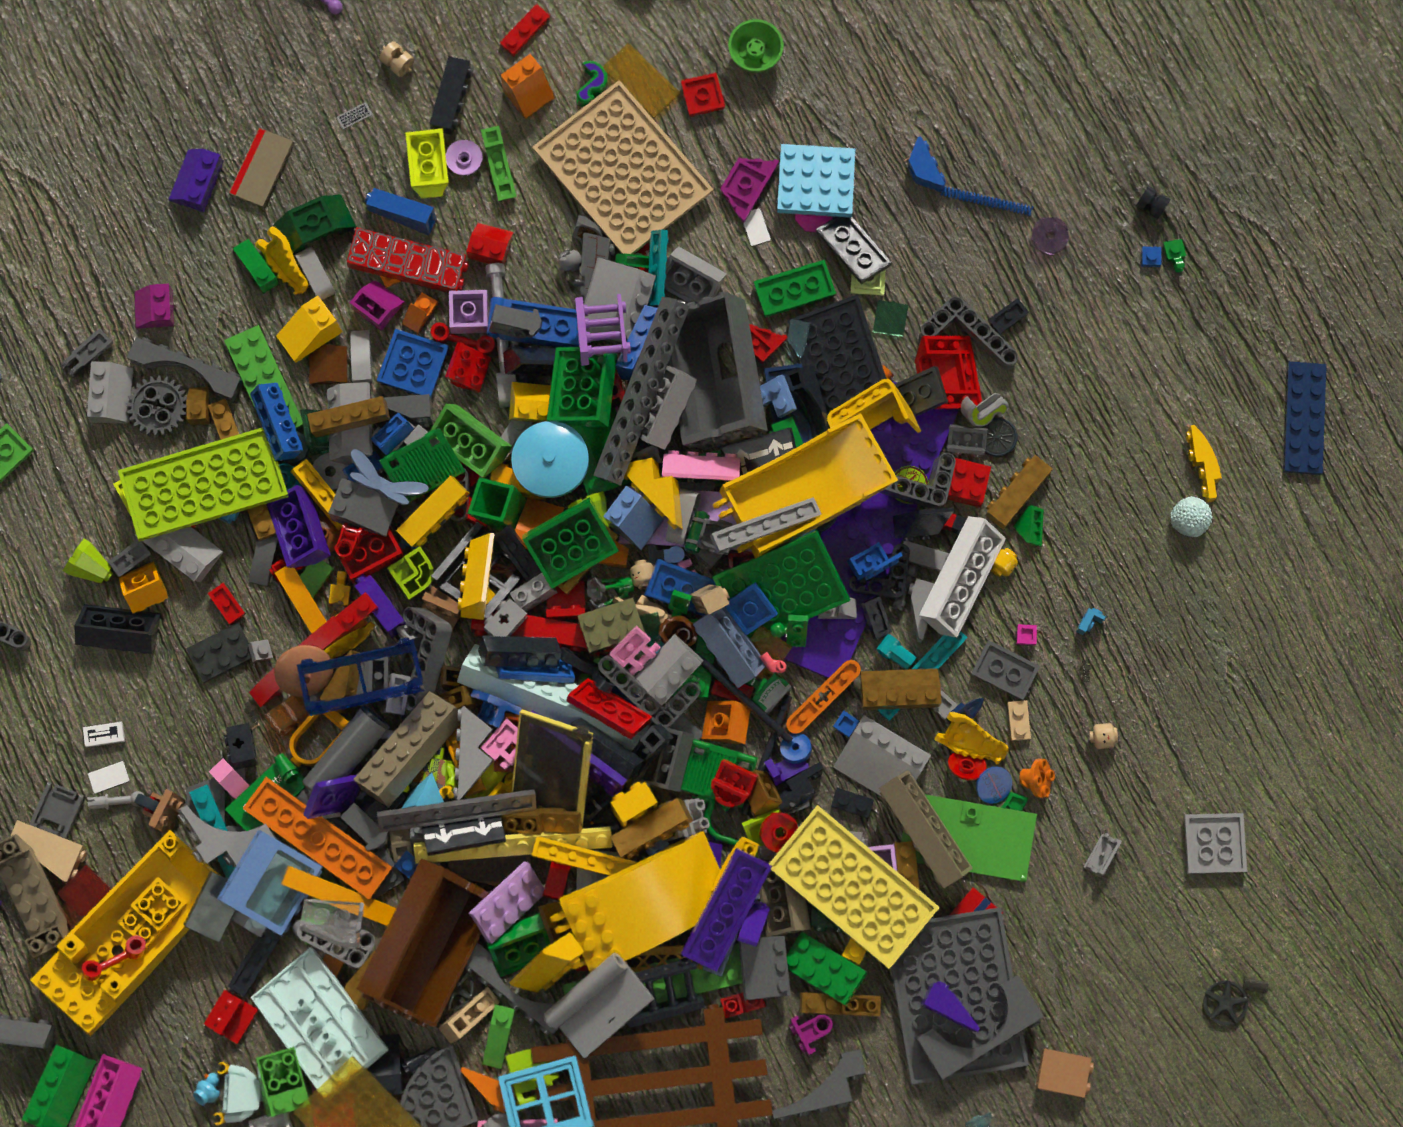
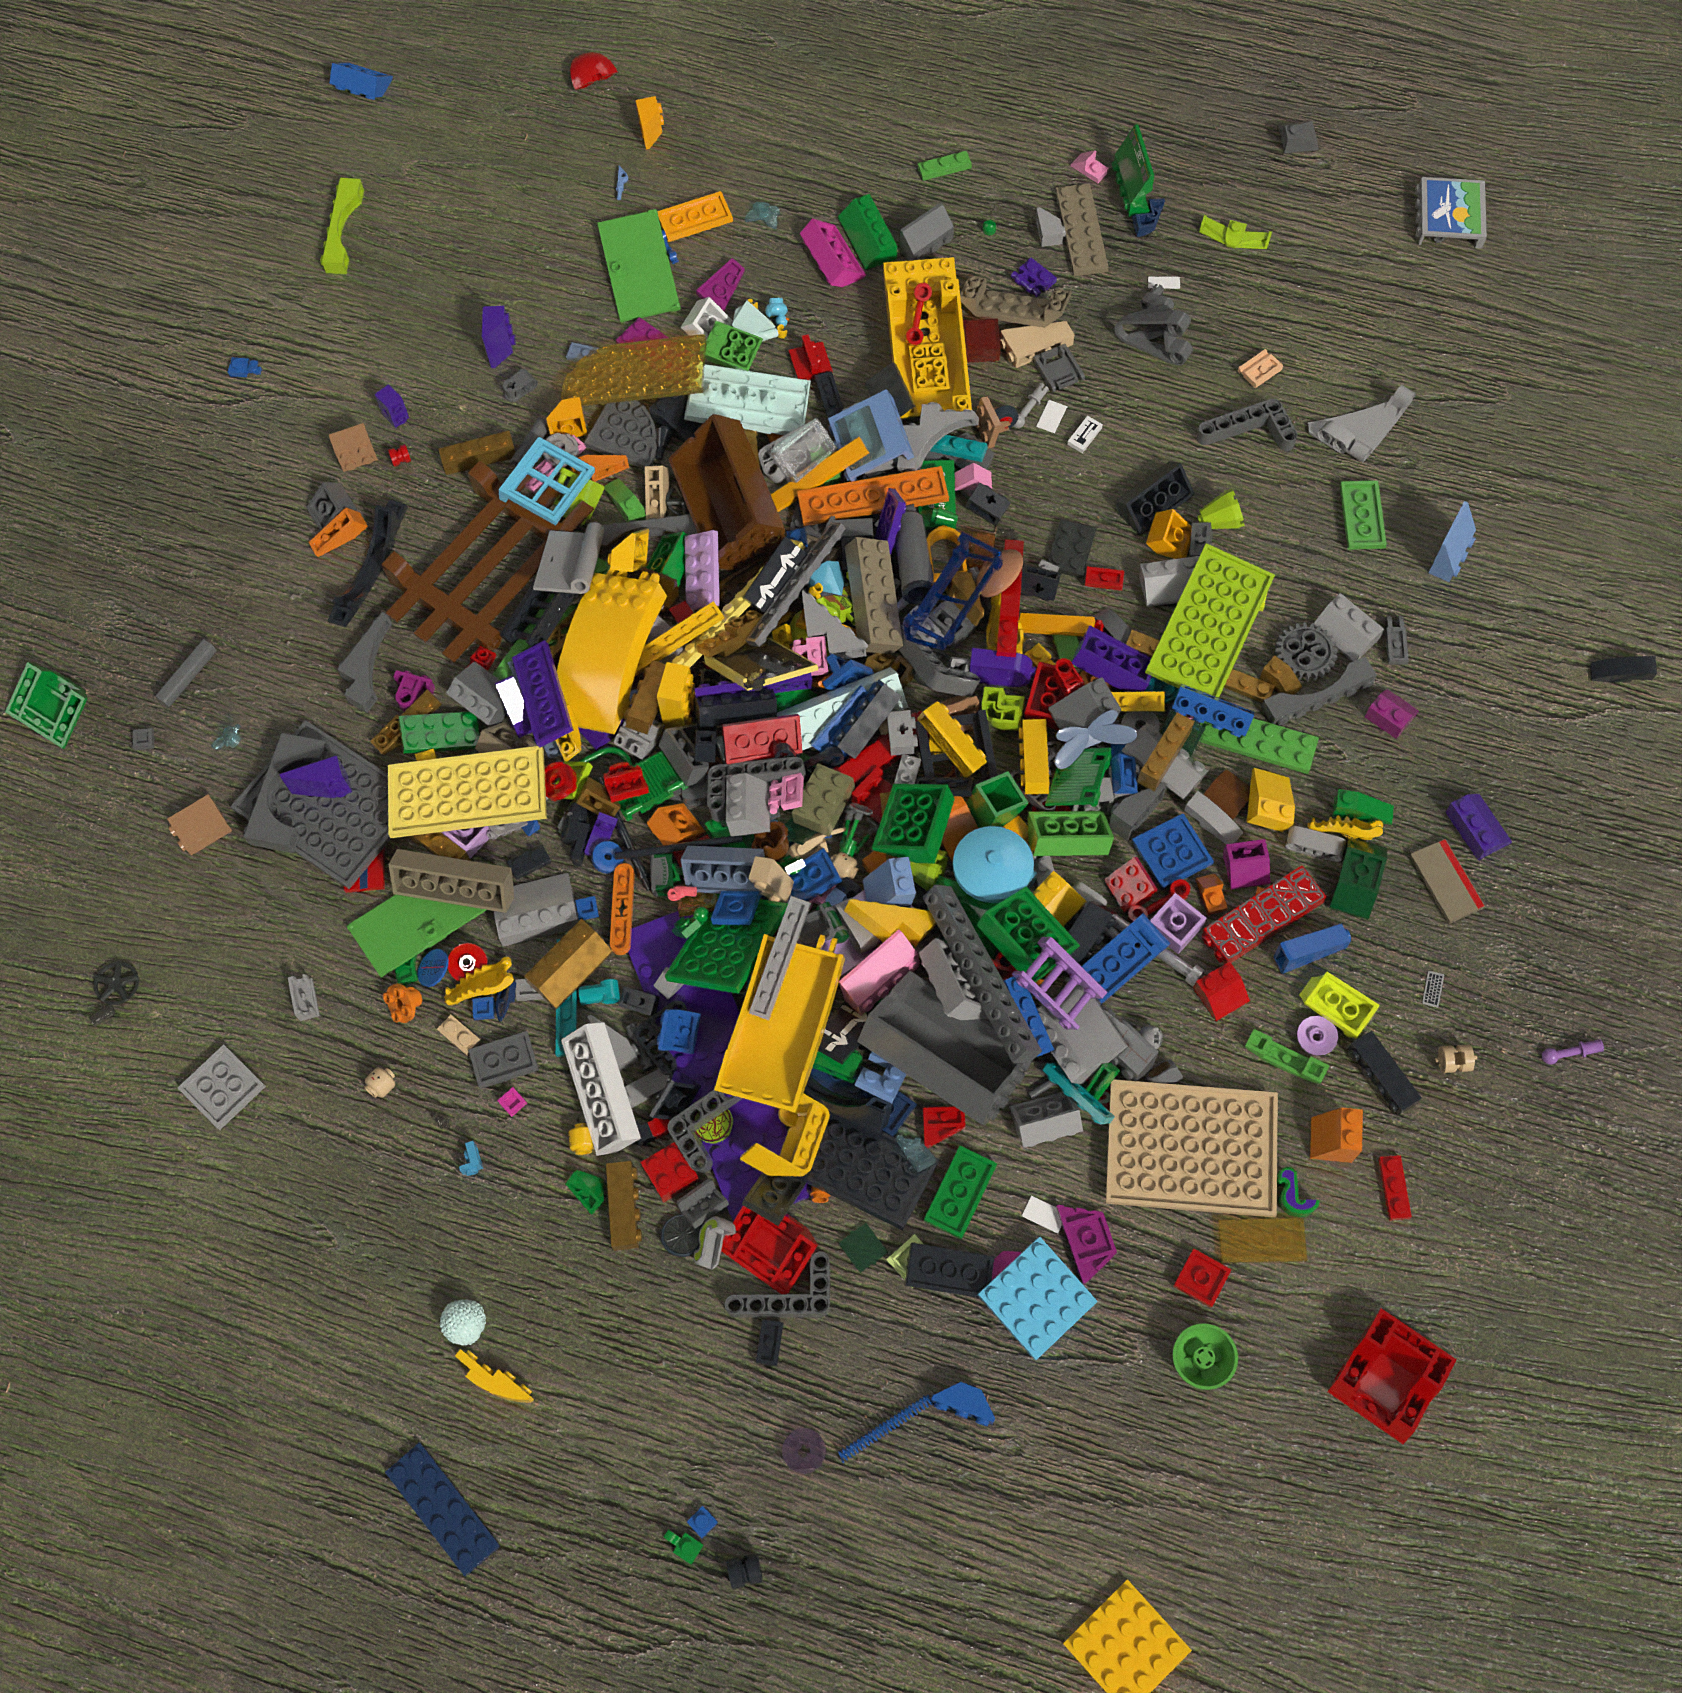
camera: 140 degrees right, 10 degrees down
dark grey piece [489,304,542,338] -> none
none -> blue plate [473,997,495,1020]
none -> black brick [1021,565,1061,601]

